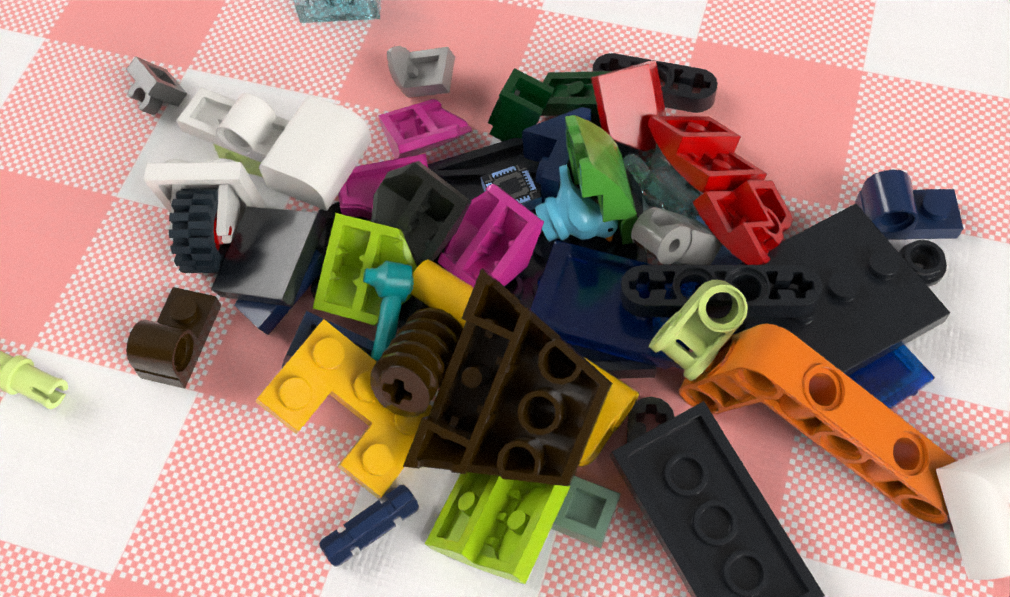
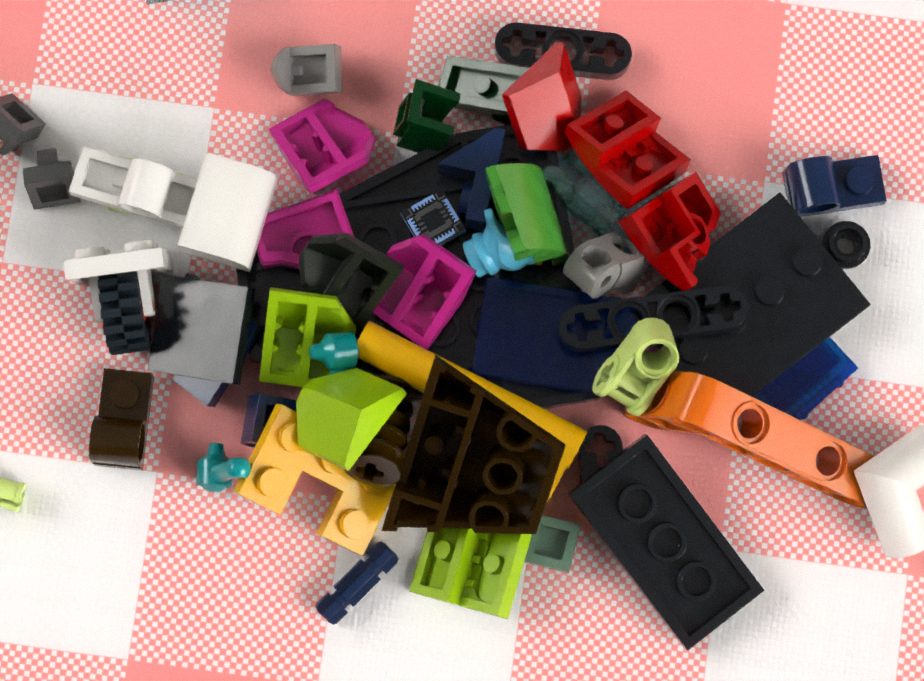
camera: 15 degrees left, 20 degrees up
none -> dark grey tile [23,148,81,210]
none -> teal piece [196,443,251,492]
none -> lime slope [296,368,407,471]

